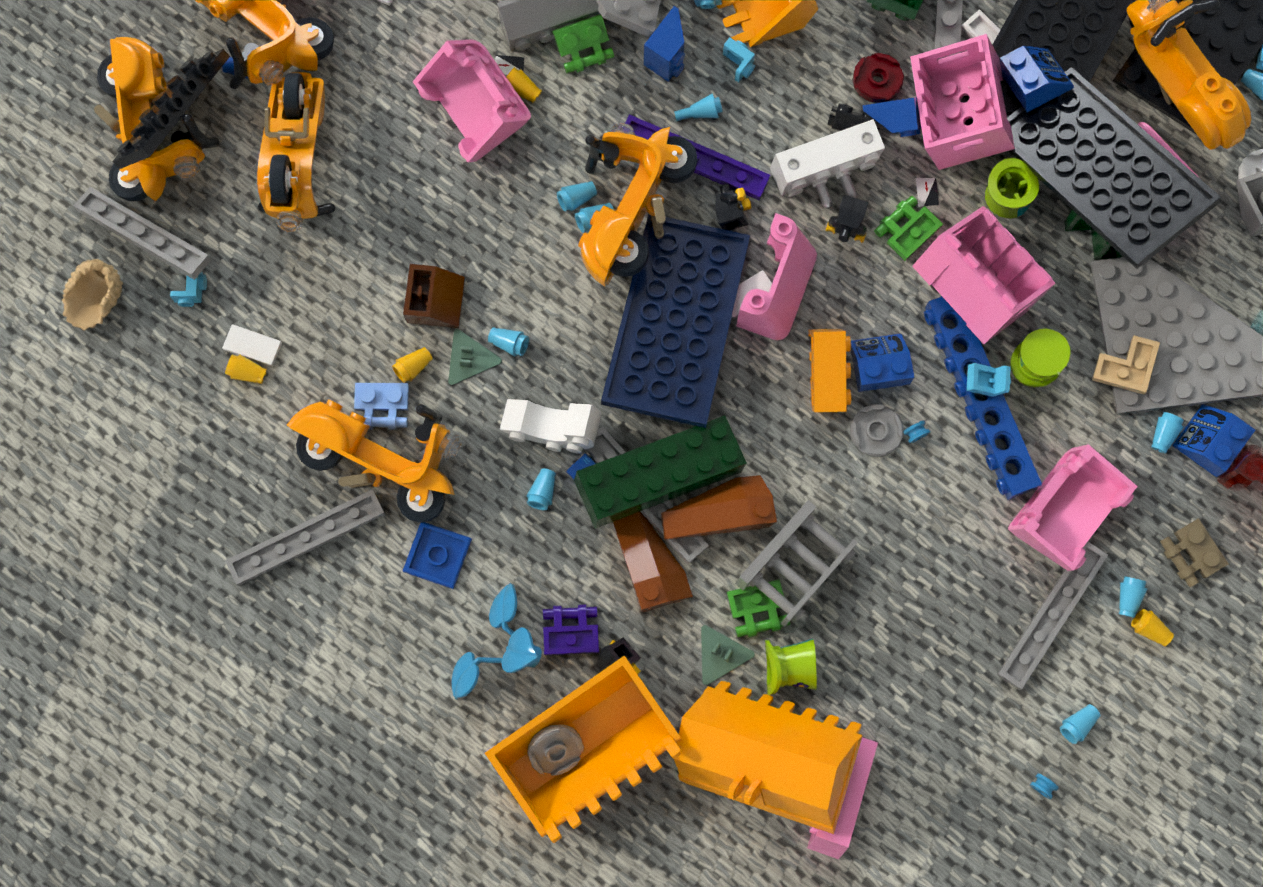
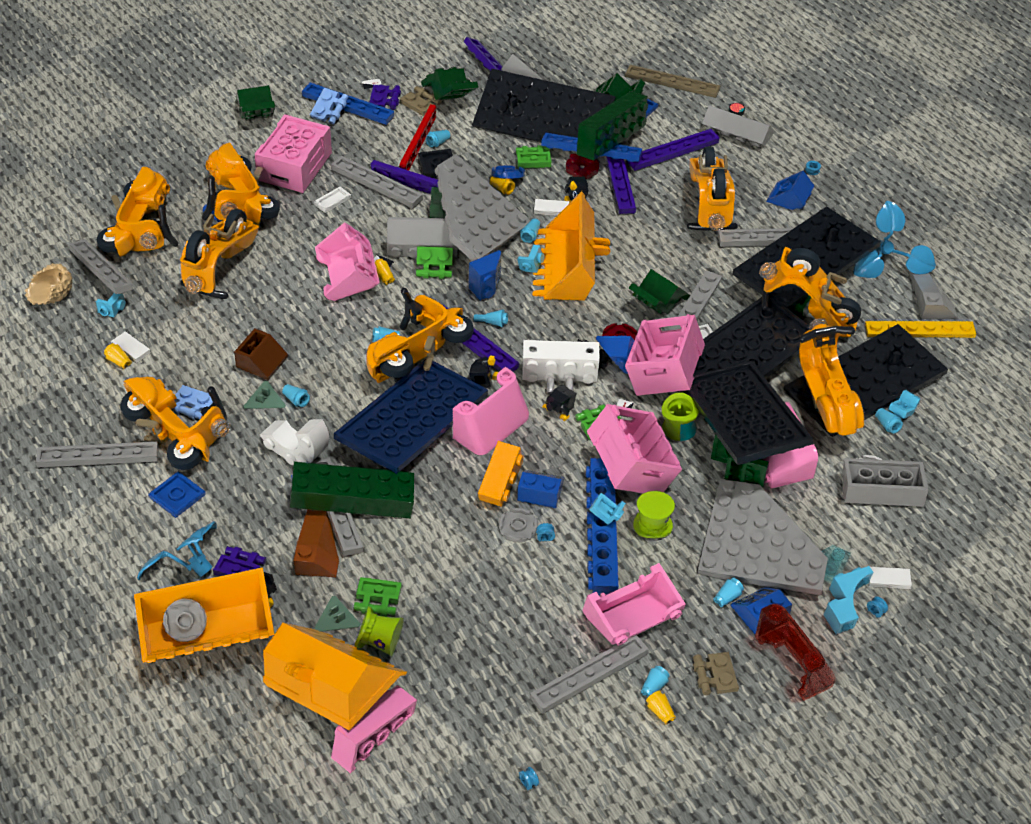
camera: 20 degrees right, 30 degrees down
black plate [112,49,230,169] -> none
yellow cone [392,347,433,383] -> none
medium azure cone [527,468,556,510] -> none
dark orange wedge [661,475,777,540] -> none
medium azure bracket [723,37,755,83] -> none
light grey fence [735,500,858,627] -> none
blue slope [1000,46,1074,112] -> none
medium azure cone [1060,704,1101,744] -> none
tan plate [1092,335,1160,395] -> none

